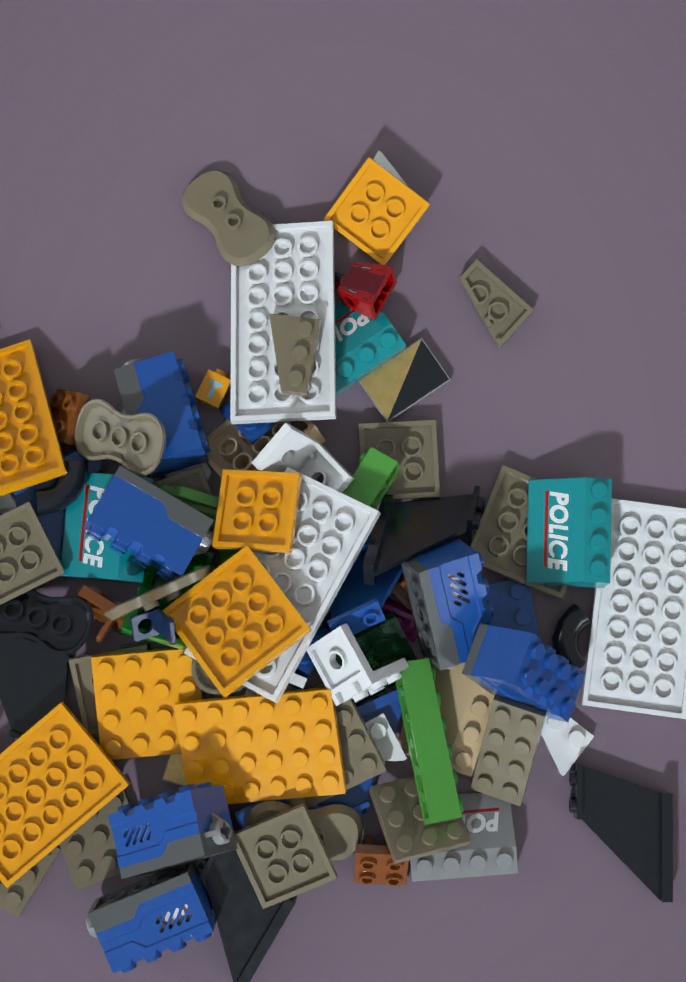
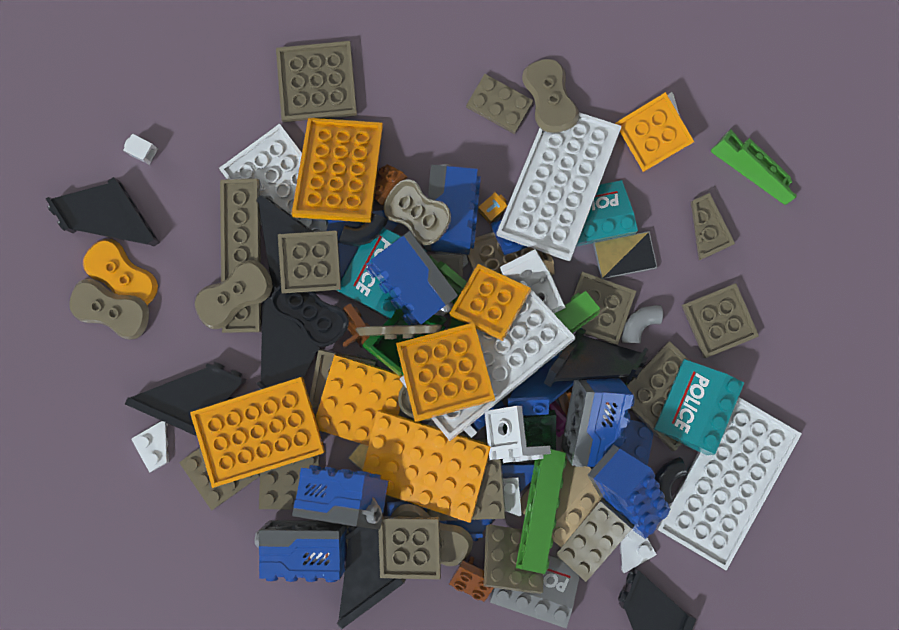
camera: 25 degrees right, 0 degrees up
dark blue bracket [130,608,176,645] -> none
dark tan wing [269,313,322,397] -> none
red torso [334,262,397,320] -> none
none -> dark tan plate [466,74,533,134]
none -> light grey cylinder [622,305,663,343]
none -> dark tan plate [681,283,759,358]
none -> bright green wedge [711,130,797,205]

